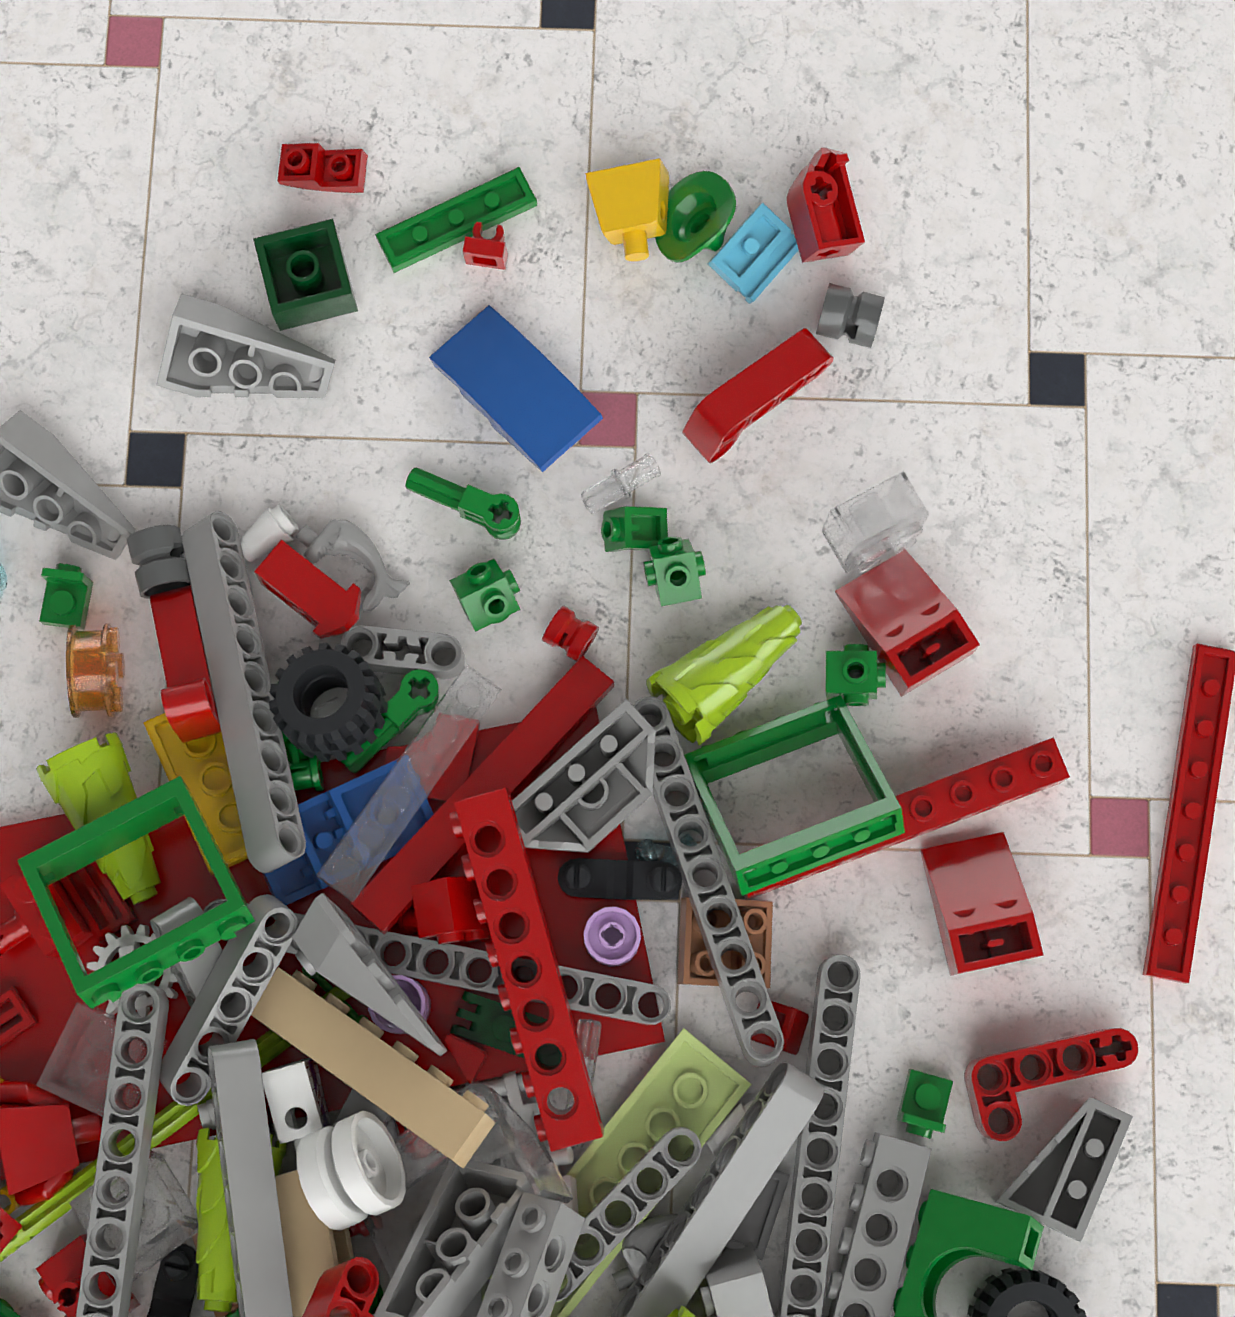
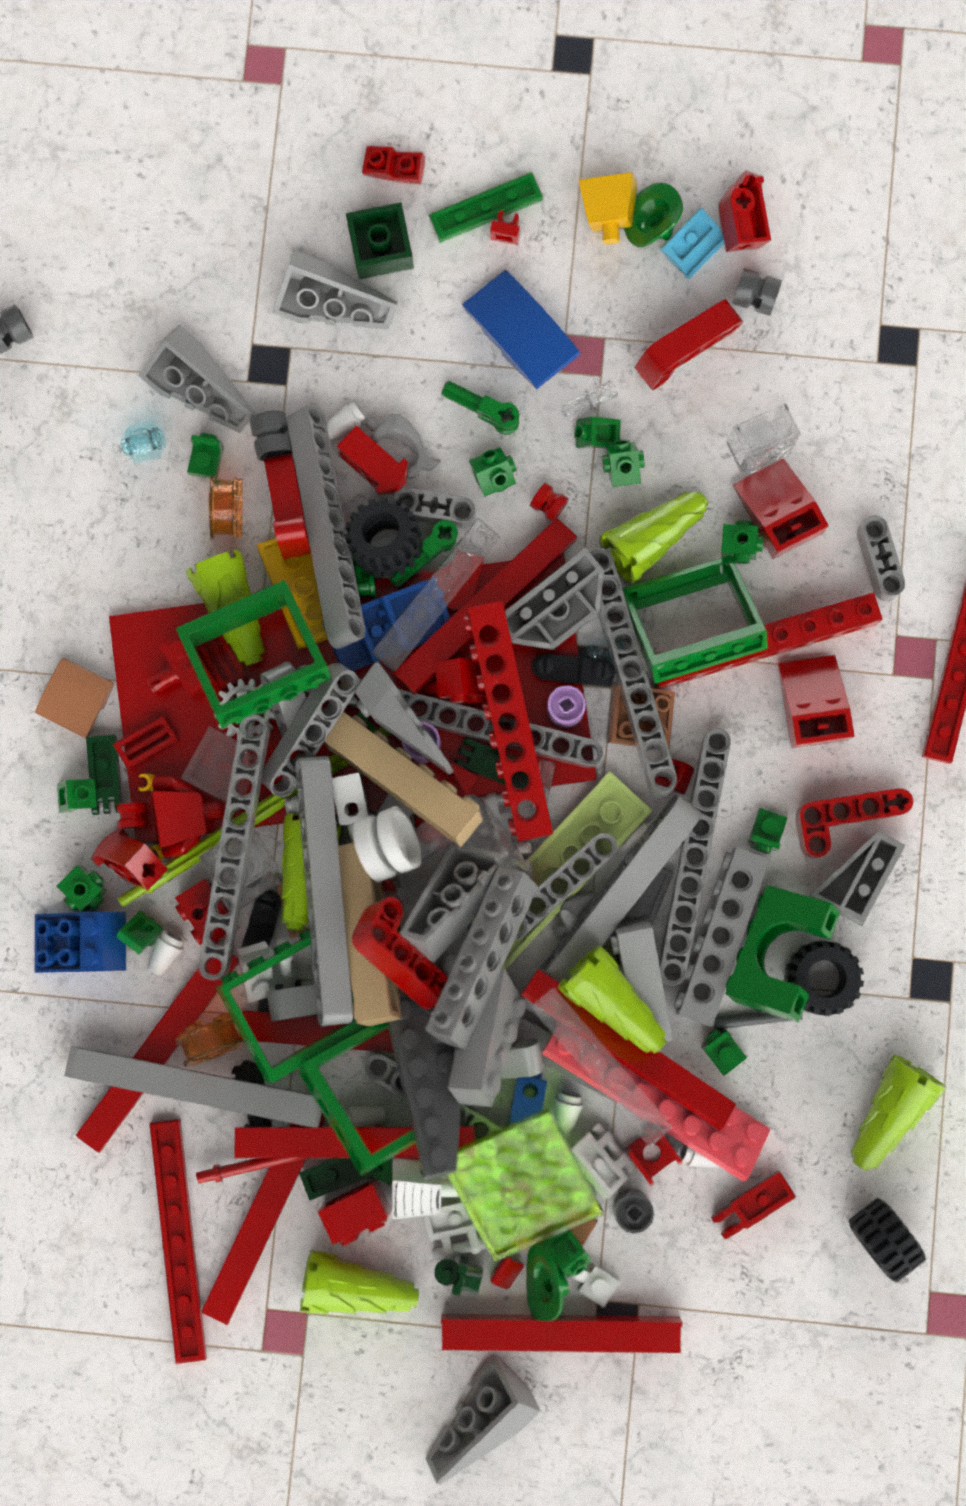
camera: 10 degrees right, 5 degrees up
none -> light grey beam [857,515,905,601]

